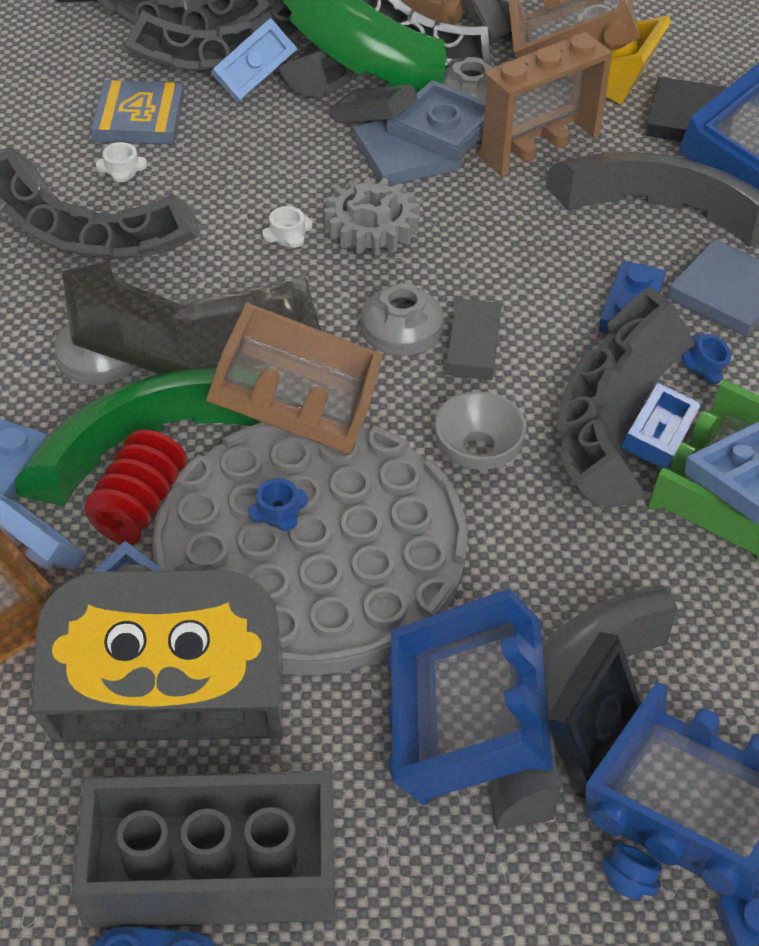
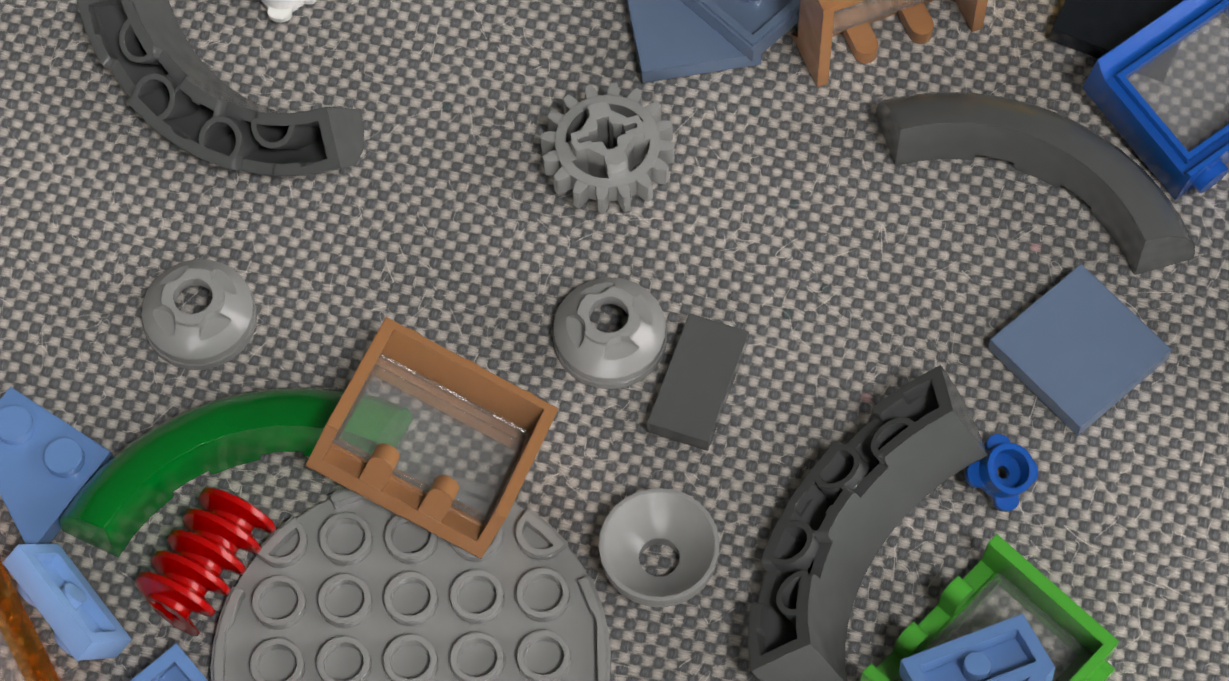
camera: 15 degrees right, 15 degrees up
clear smoke windscreen [62,261,321,374] -> none
blue plate [248,478,308,531] -> none
white plate [262,206,312,248] -> none
blue plate [598,260,666,334] -> none
plate [621,382,702,469] -> none

